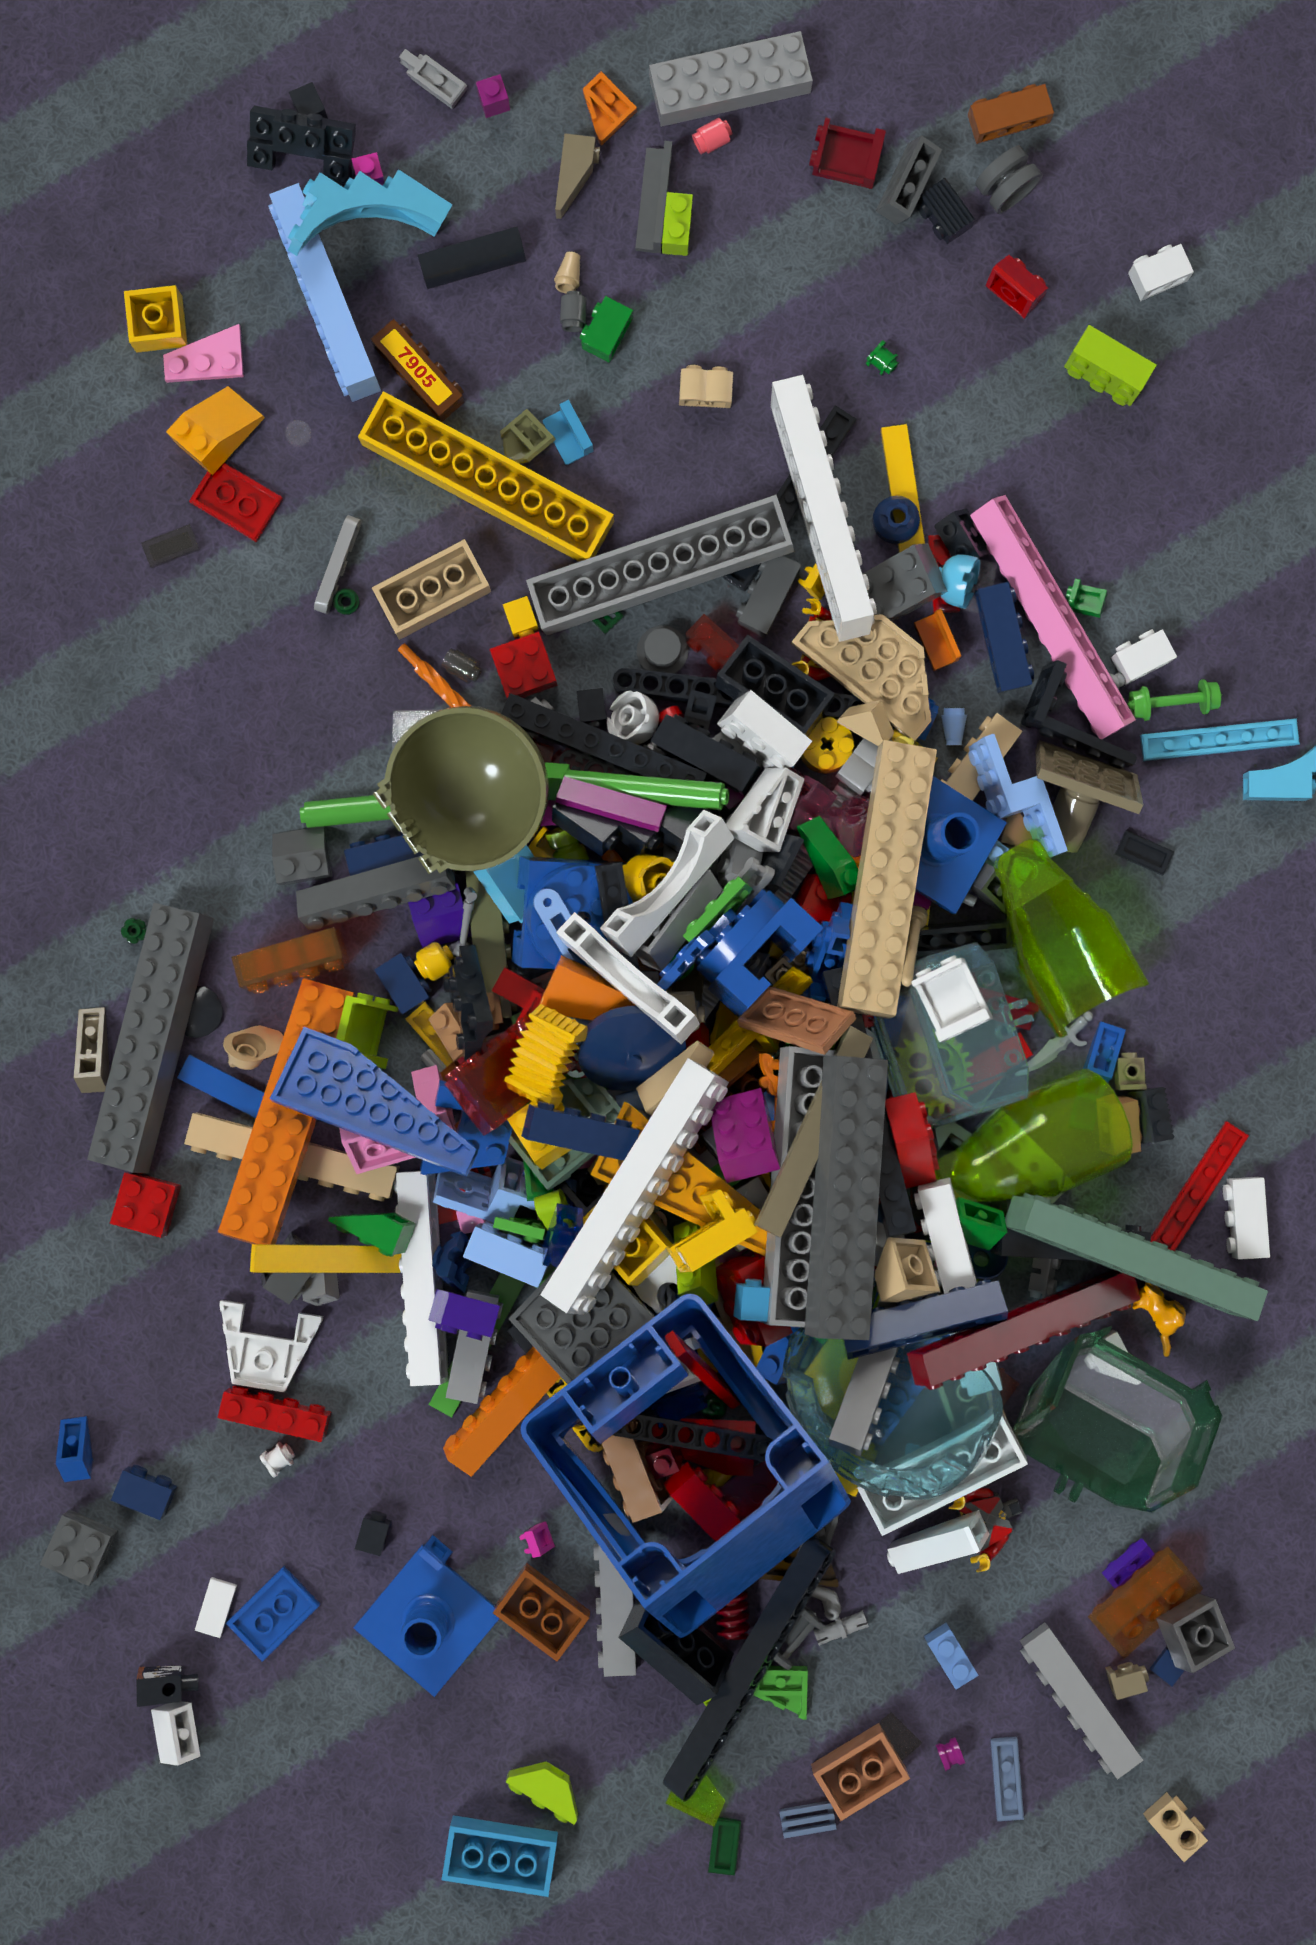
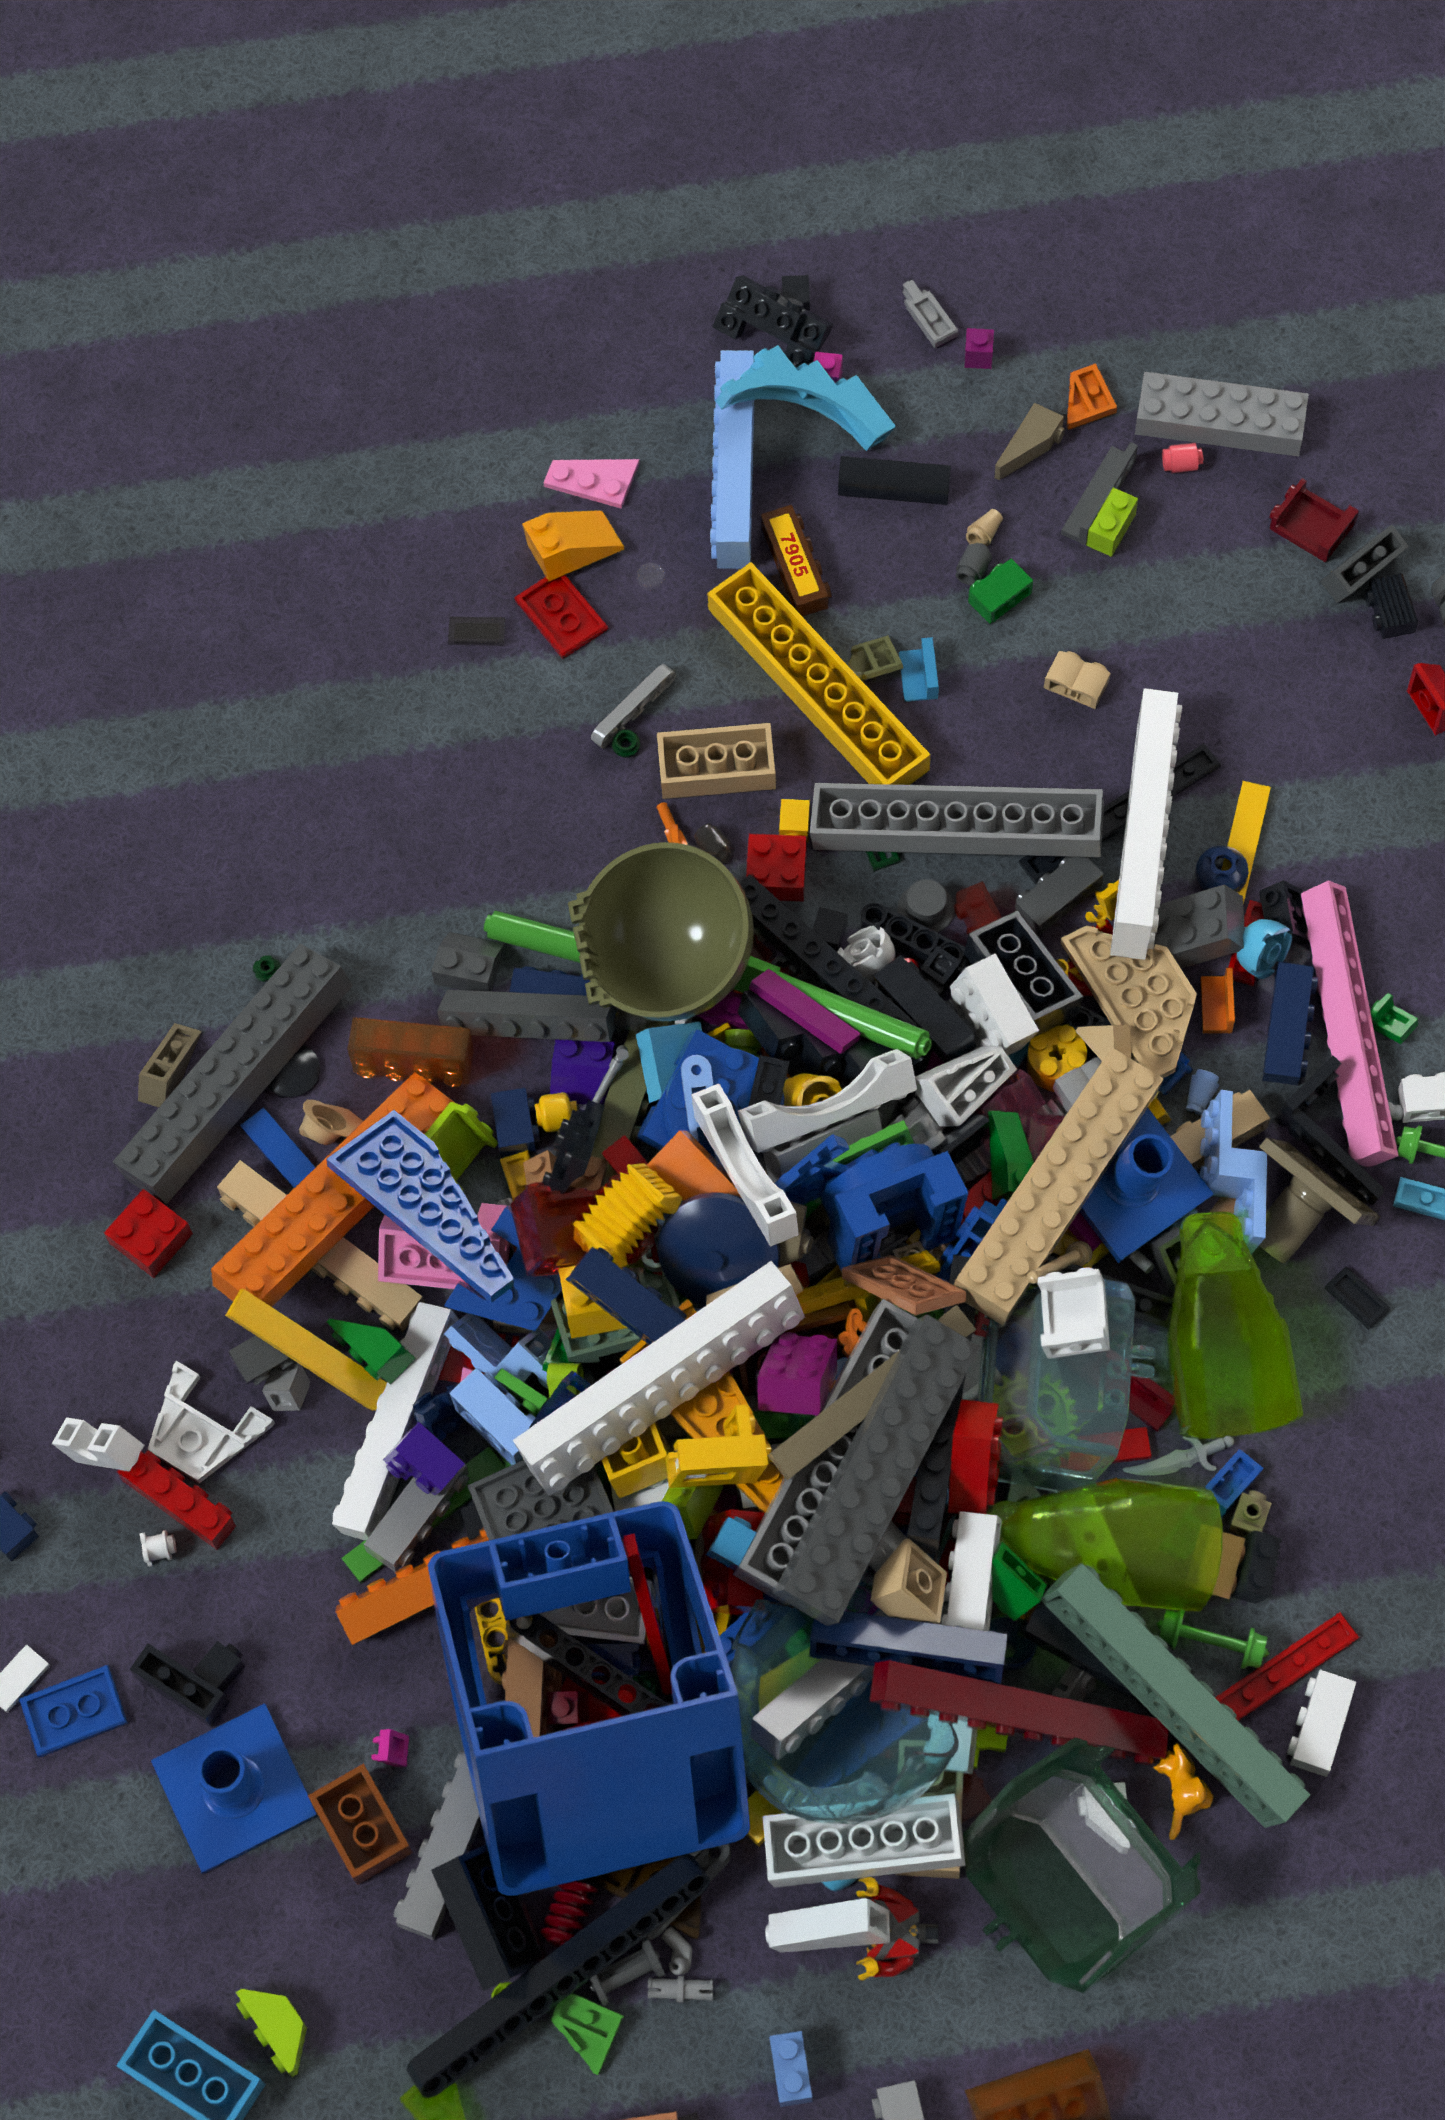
camera: 30 degrees right, 20 degrees down
yellow brick [124,285,188,352] -> none
blue tile [418,1535,452,1571] -> none
green brick [866,340,899,376] -> none
dark purple plate [1102,1538,1156,1591] -> none
none -> white arch [52,1418,144,1471]
none -> black brick [130,1644,230,1728]
none -> bright green piece [1156,1609,1269,1669]

